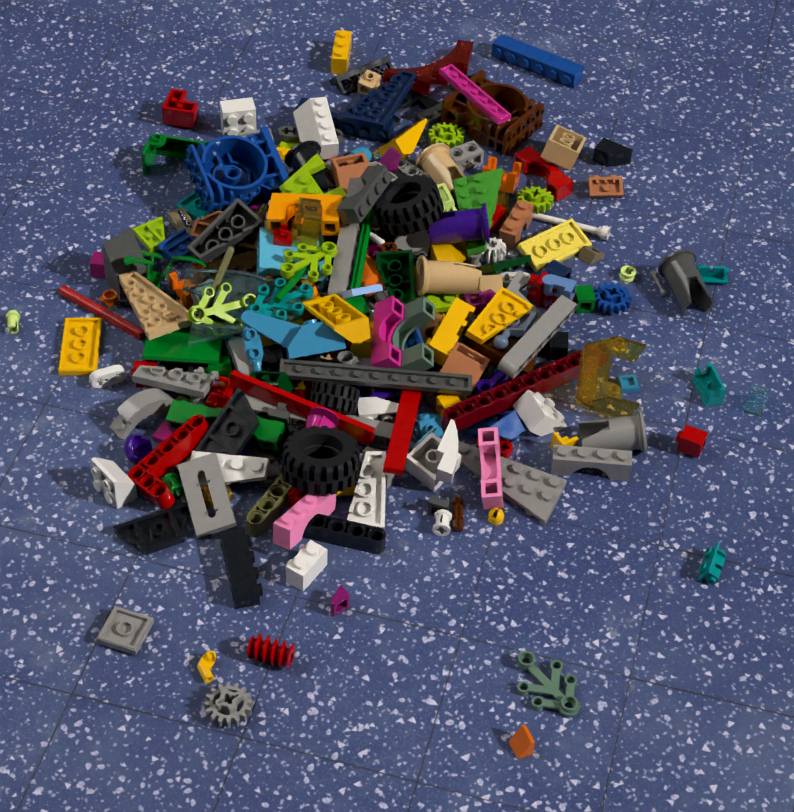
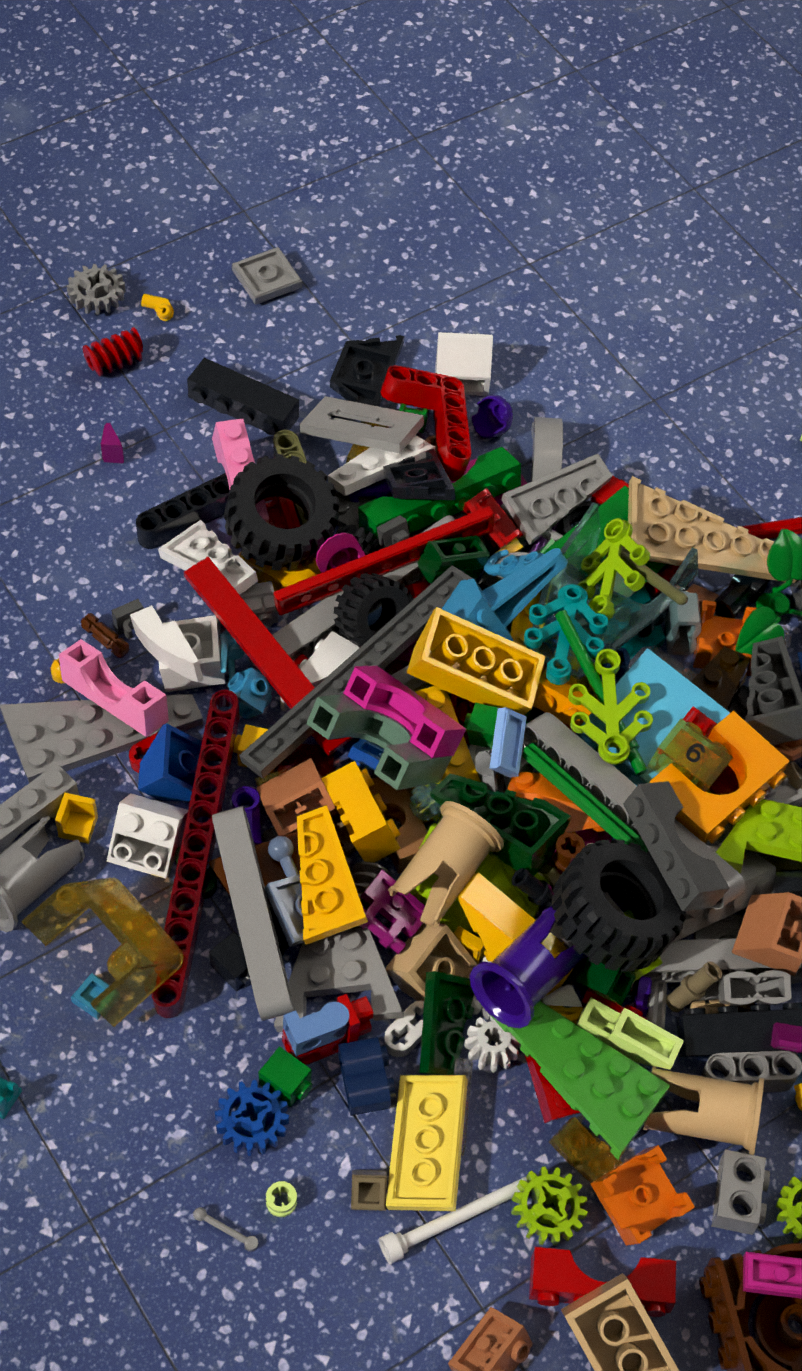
camera: 130 degrees right, 10 degrees up
yellow tile [58,318,103,375] -> none
white beam [89,365,127,389] -> none
white brick [285,540,328,591] -> none
white bush [432,509,452,537] -> none
nougat arch [498,200,534,251] -> none
dark grey piece [658,249,714,316] -> none
teal hinge [696,265,729,284] -> none

